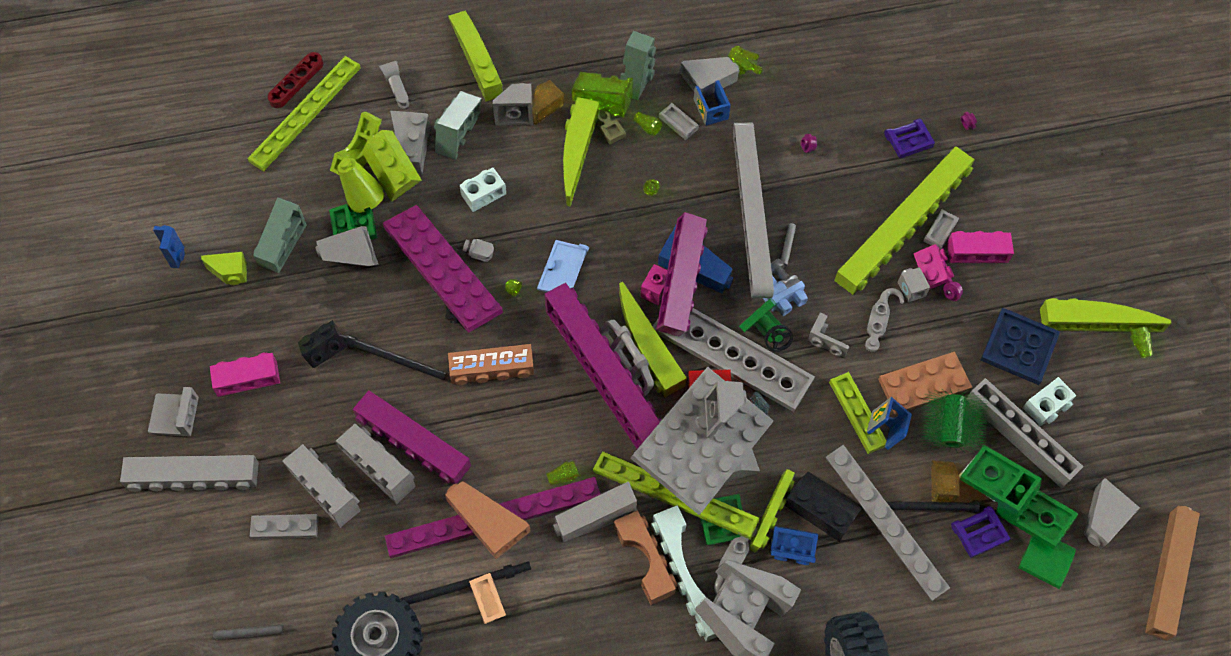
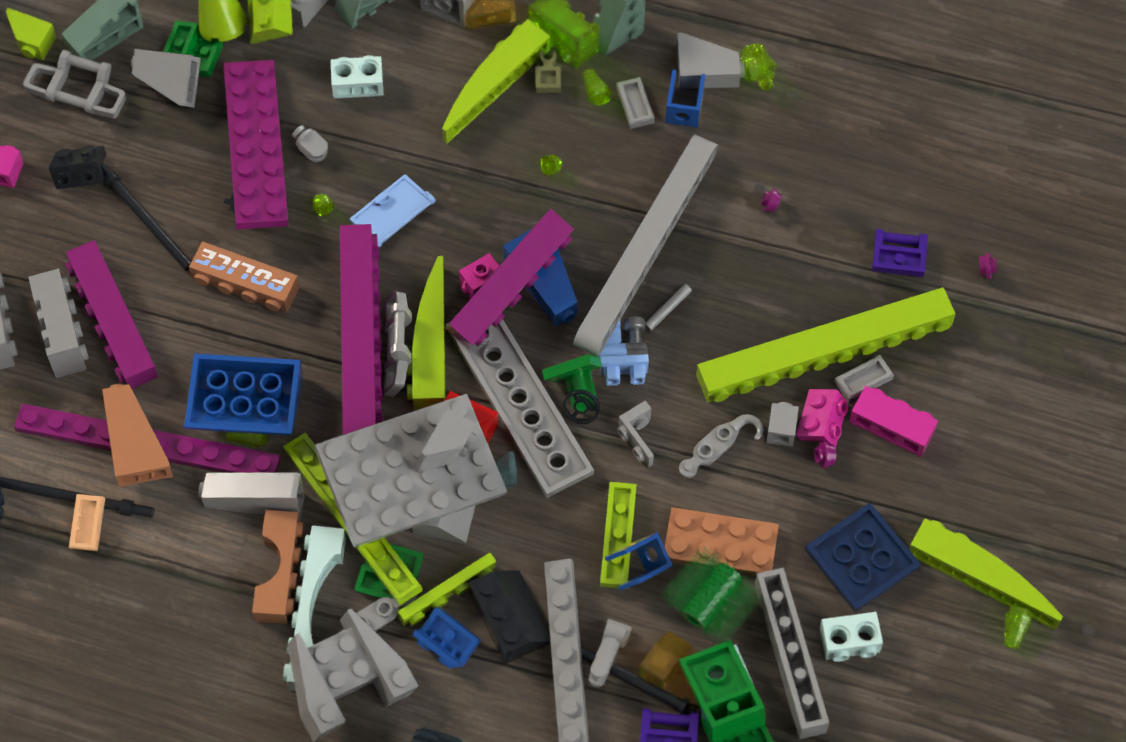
camera: 30 degrees right, 0 degrees up
none -> light grey bar [23,50,126,119]
none -> blue slope [184,353,303,436]
none -> light grey piece [589,618,632,687]

